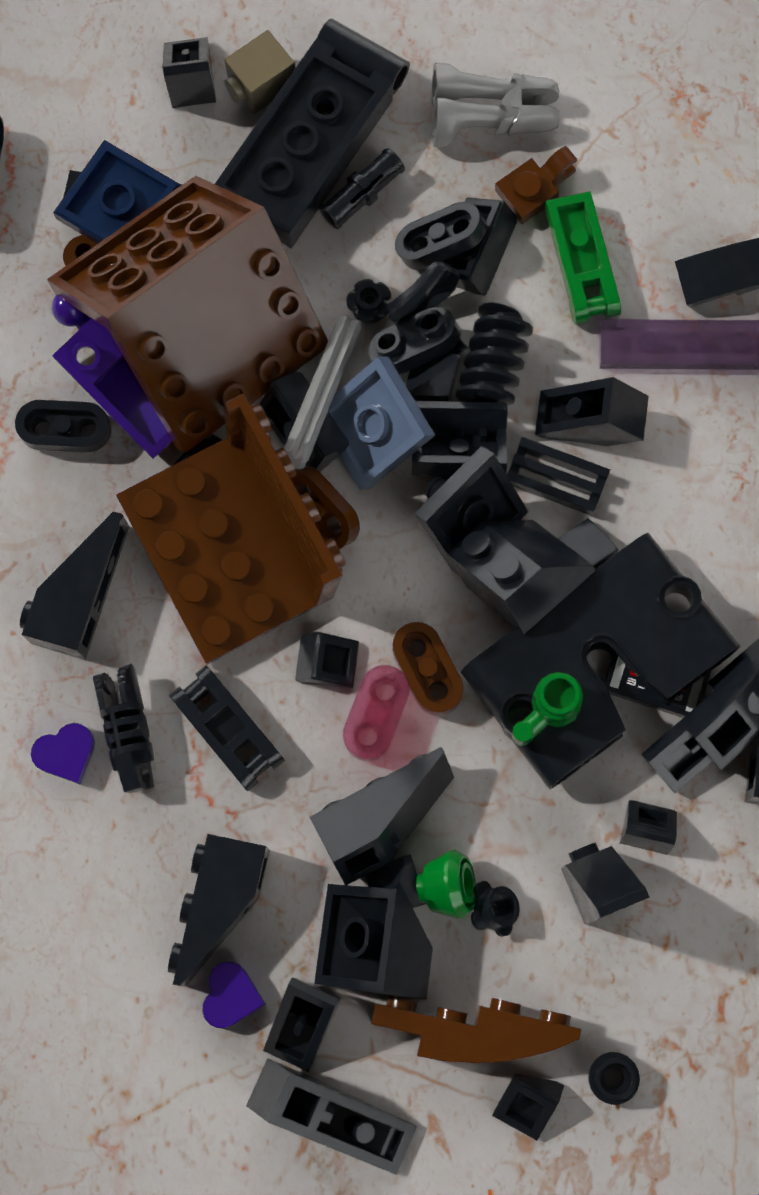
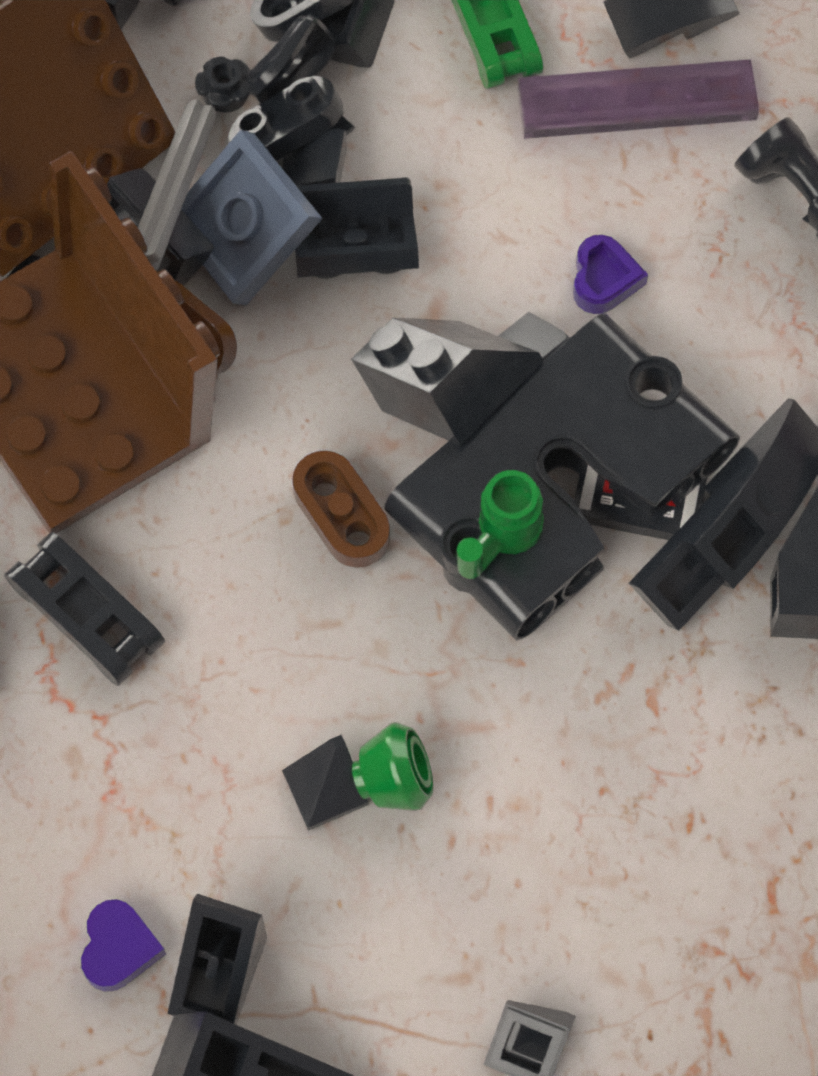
camera: 10 degrees left, 10 degrees down
black slope [168,834,270,986] -> none
black slope [295,631,359,689] -> none
black slope [310,747,454,886] -> none
black slope [314,884,433,1000] -> none
clear pink plate [343,665,409,761] -> none
reddish brown slope [371,995,581,1063] -> none
black tile [414,446,528,576] -> none
black piece [456,302,534,405] -> none
black plate [471,881,520,937] -> none
black tile [507,437,611,516] -> none
black slope [535,377,649,446] -> none
black slope [561,842,650,924] -> none
black plate [588,1052,640,1105] -> none
black slope [620,800,677,855] -> none
none -> dark purple tile [573,234,648,314]

